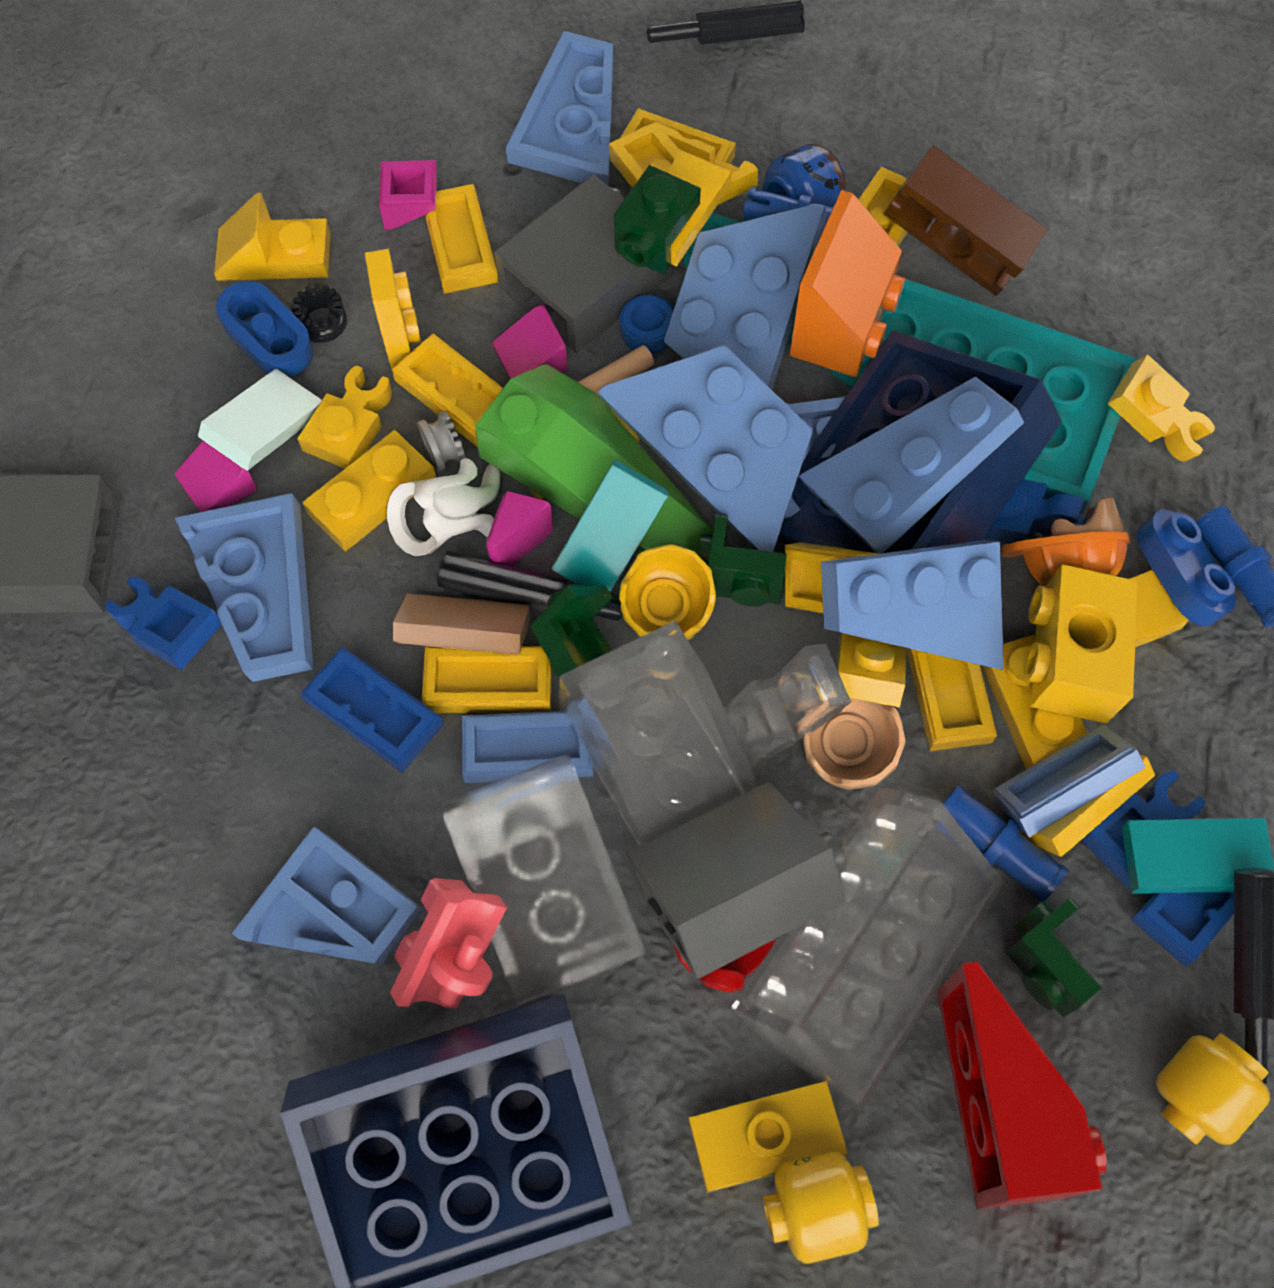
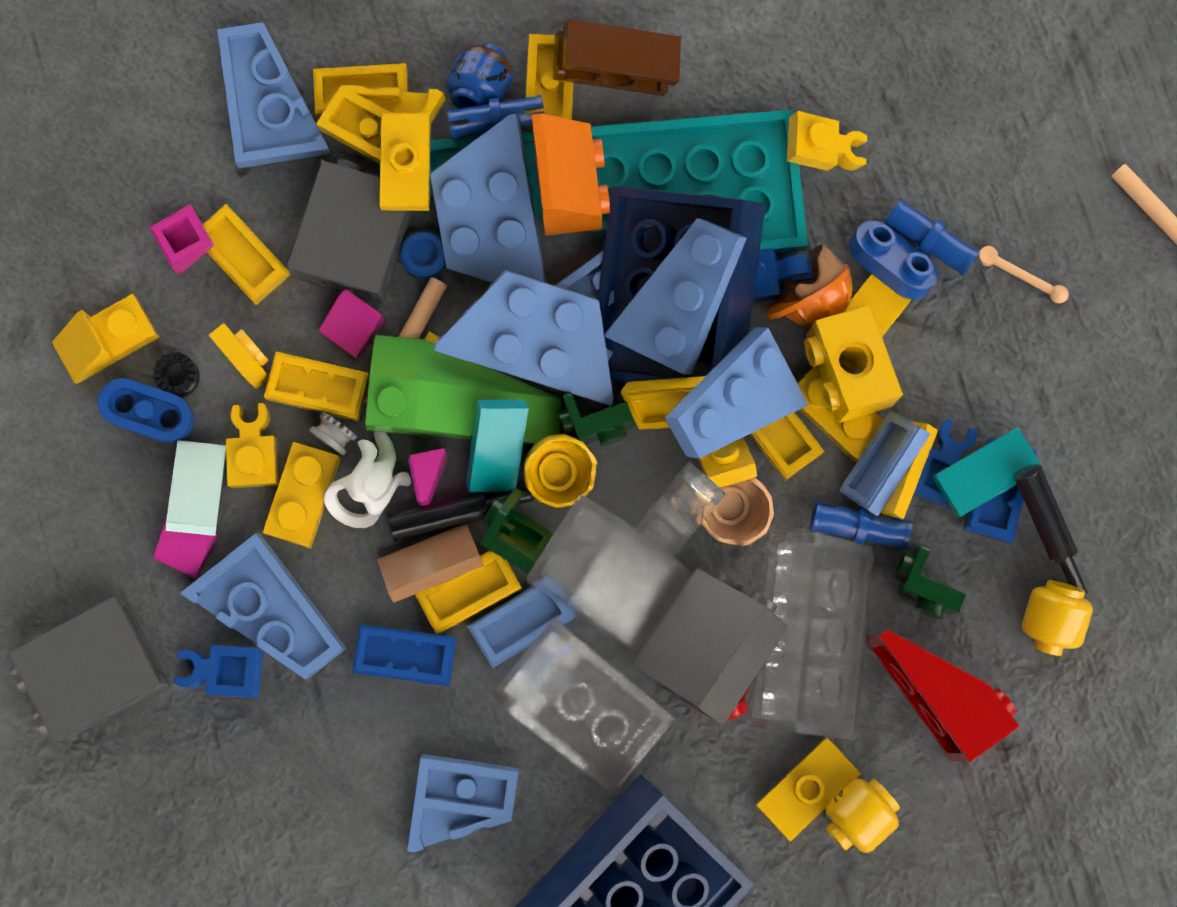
camera: 30 degrees left, 15 degrees up
coral hips [390,878,507,1009] -> none
dark green bracket [613,165,701,274] -> none

